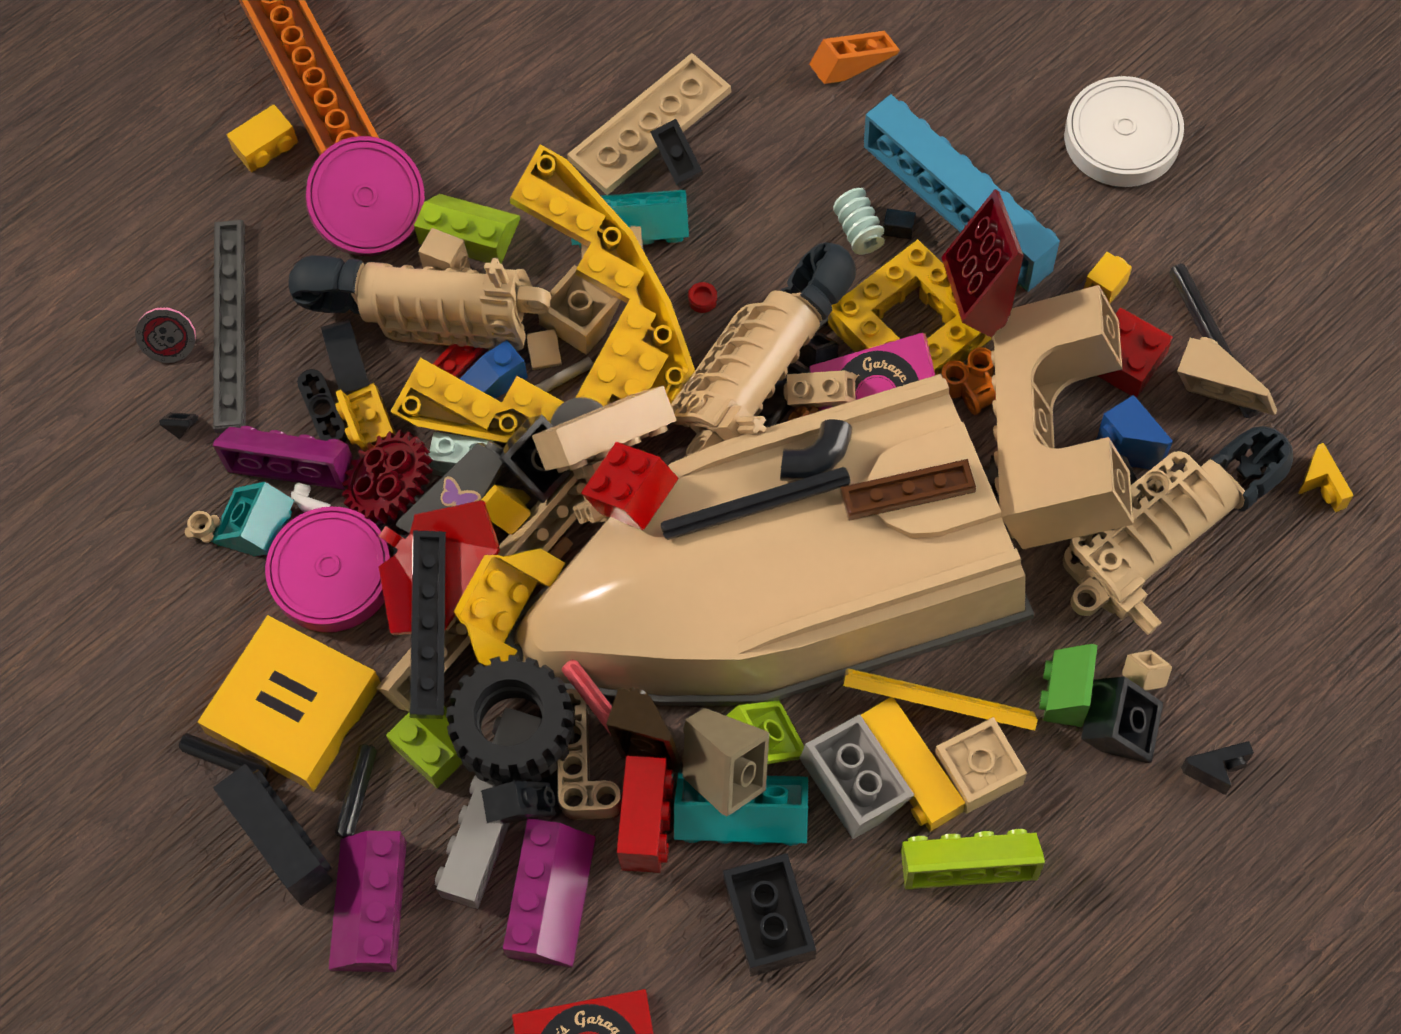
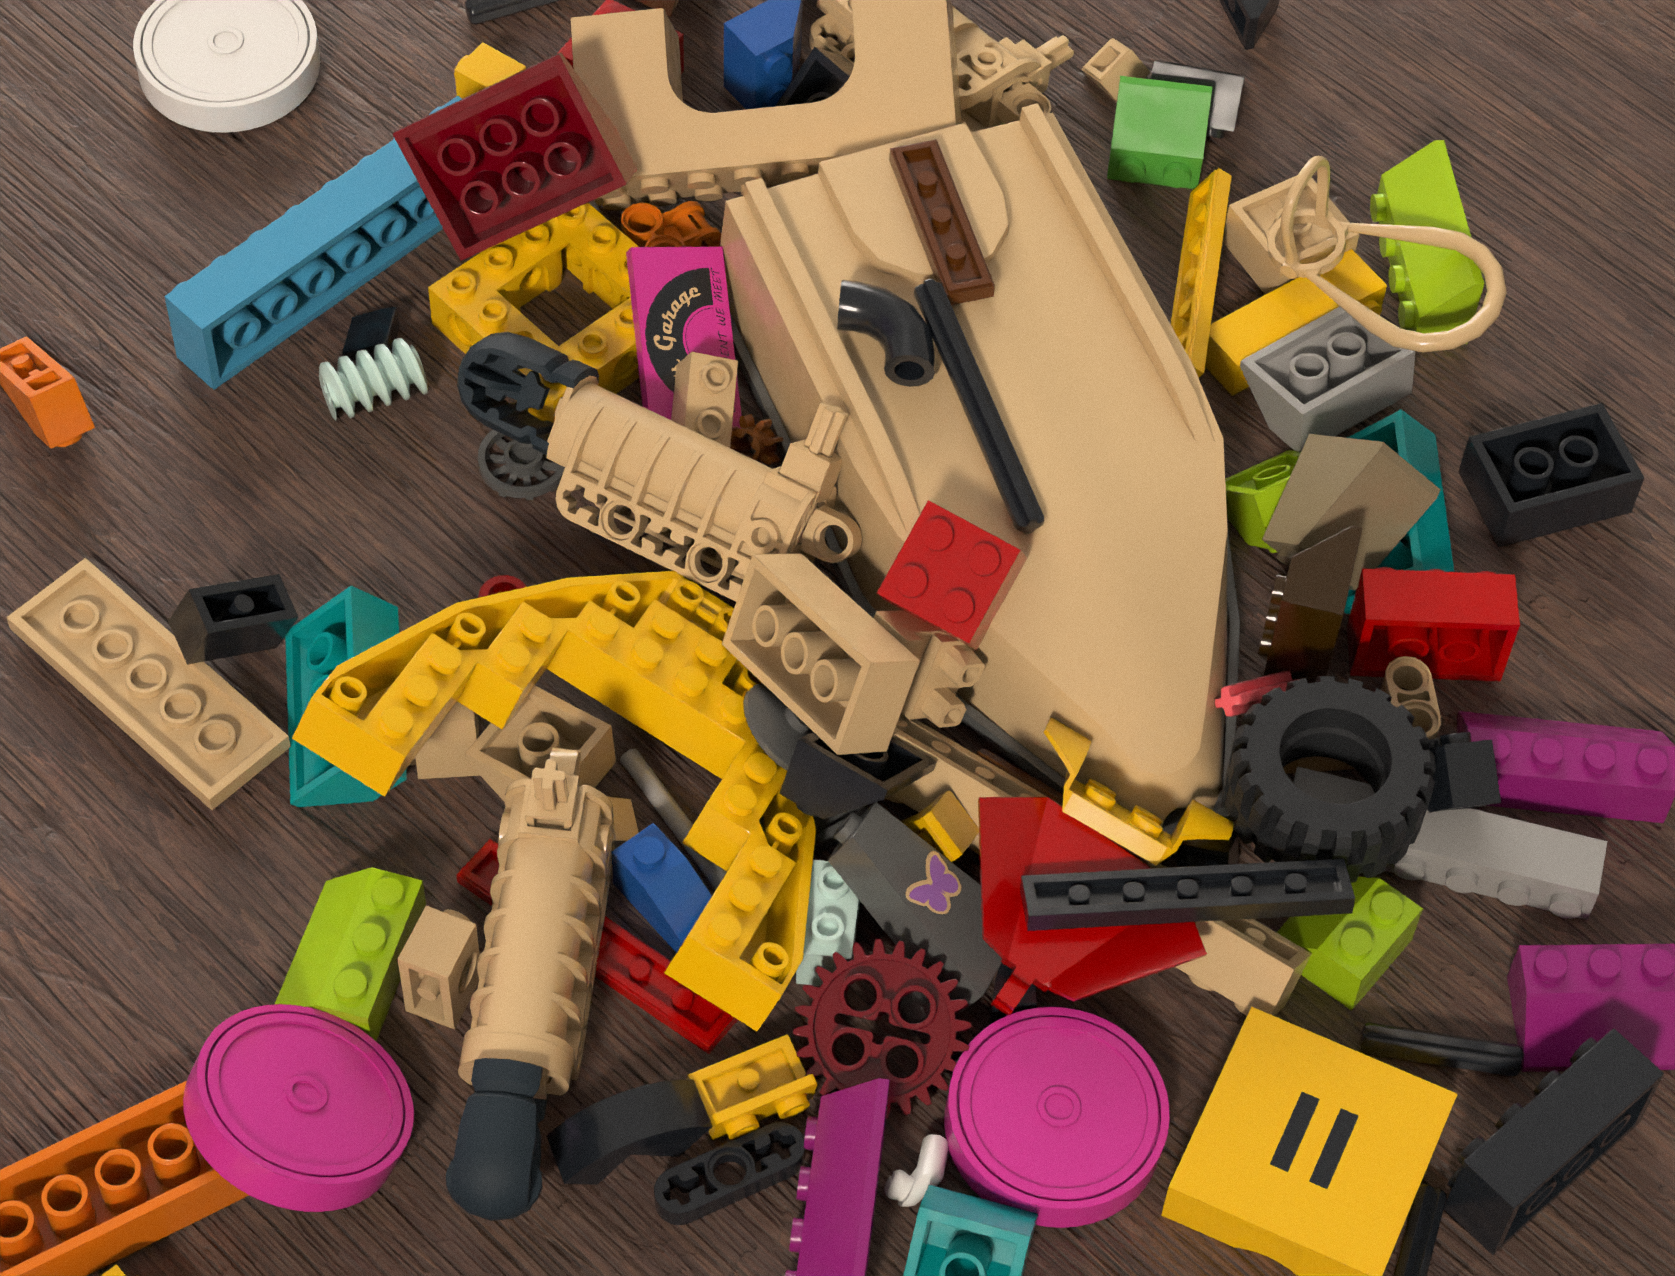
camera: 100 degrees left, 10 degrees down
none -> tan animal [1267,156,1507,353]

